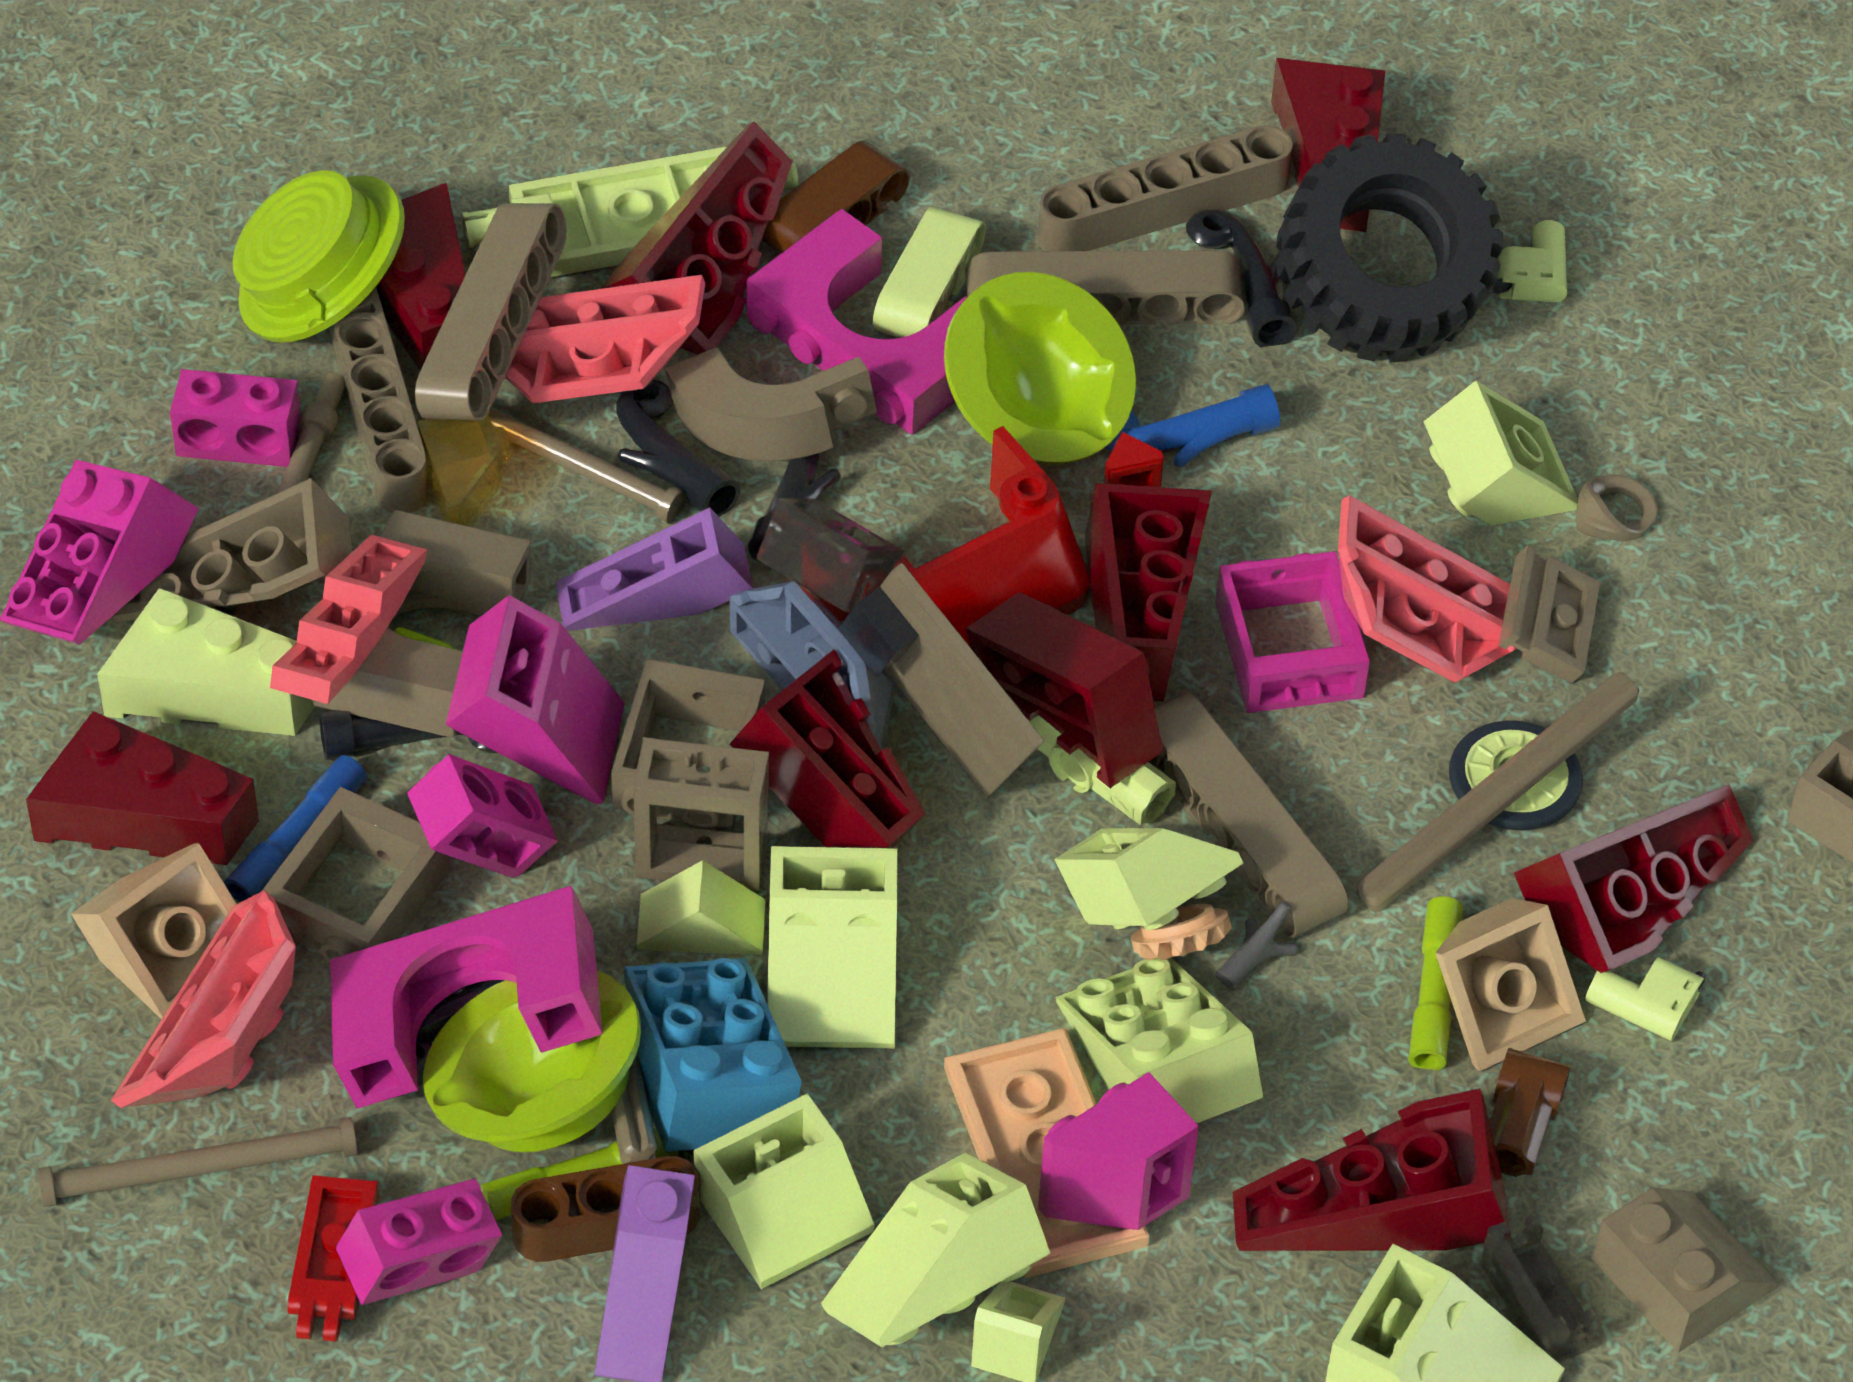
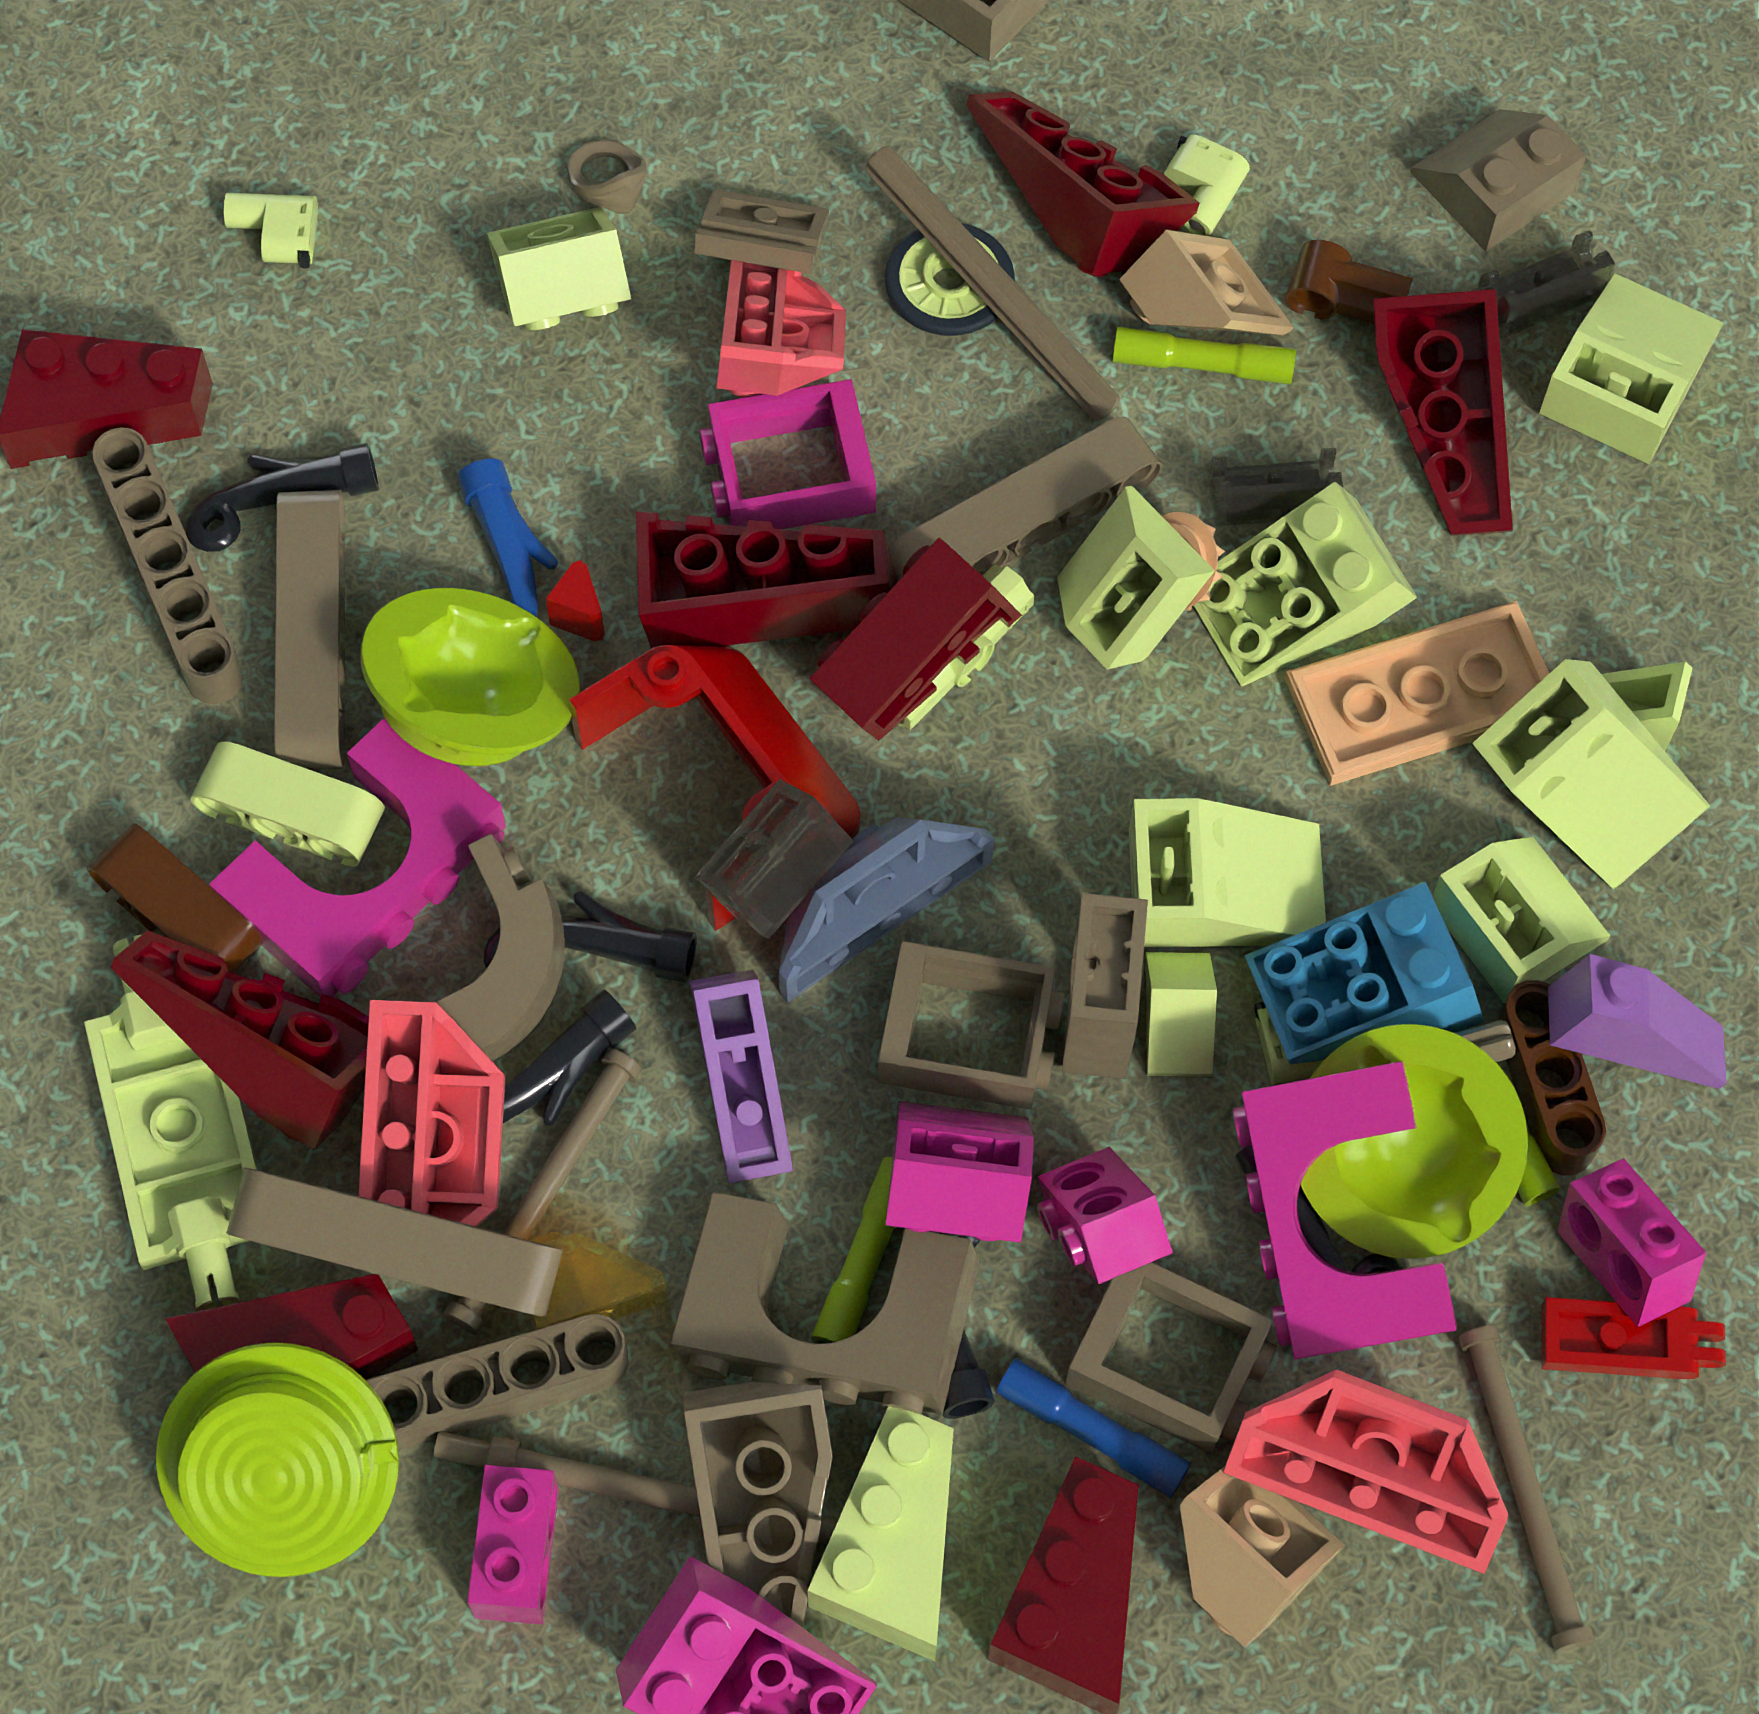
camera: 90 degrees left, 15 degrees up
coral slope [270,534,427,704] -> none
dark red wedge [729,649,925,849] -> none
dark tan piece [838,563,1044,797] -> none
dark pink slope [1038,1072,1199,1230] -> none
dark grey bar [1215,902,1297,990] -> none
black tyre [1276,133,1504,362] -> none
none -> clear smoke hinge [1208,447,1343,526]

